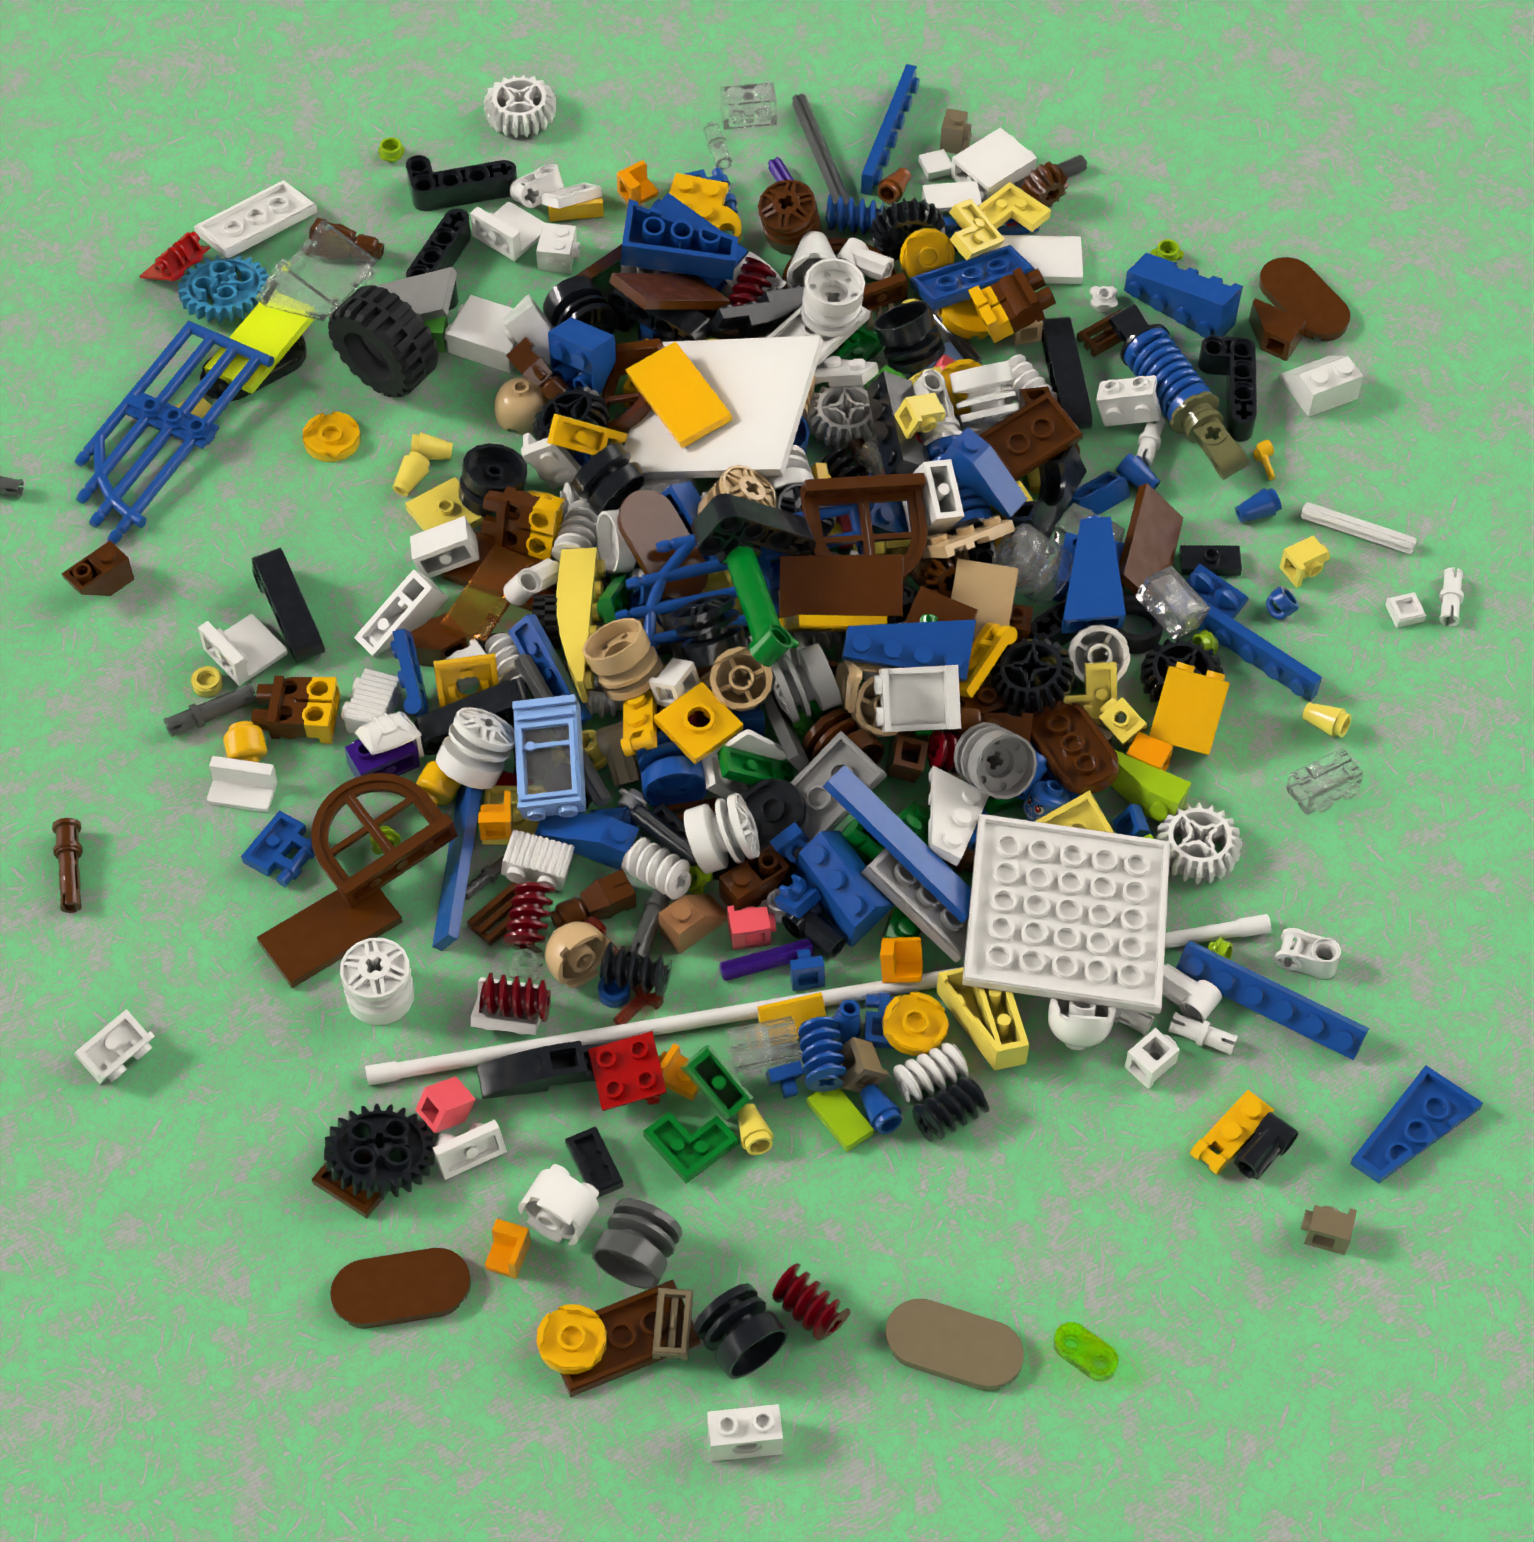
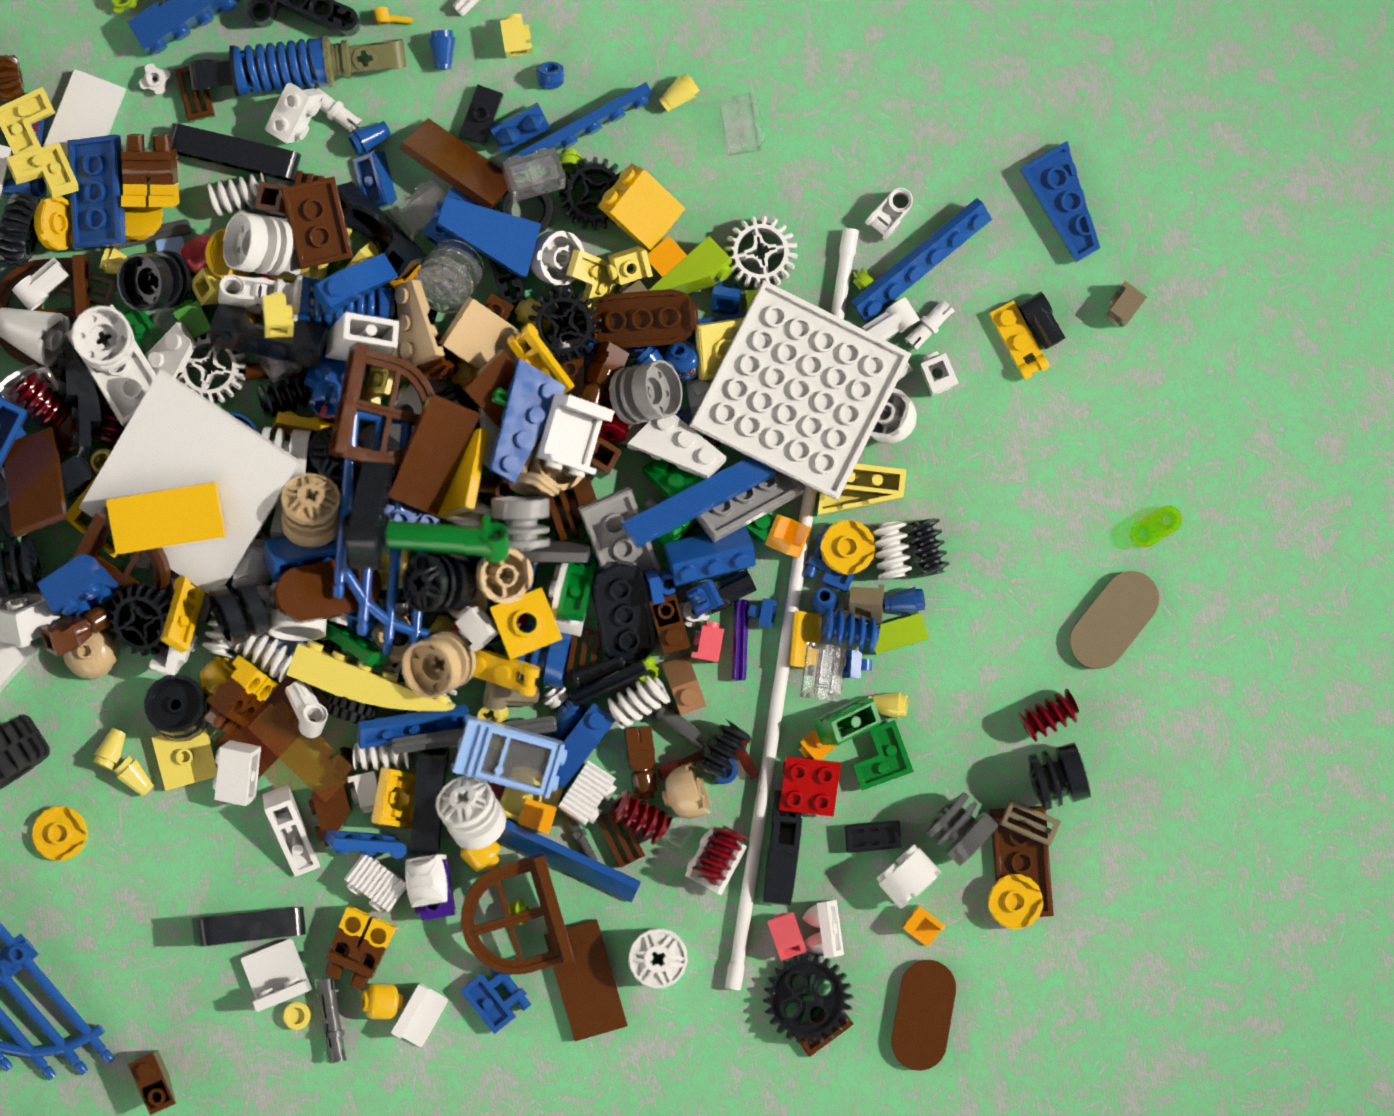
camera: 70 degrees left, 30 degrees up
white wheel [684,793,760,874] -> none
white brick [707,1404,783,1462] -> none

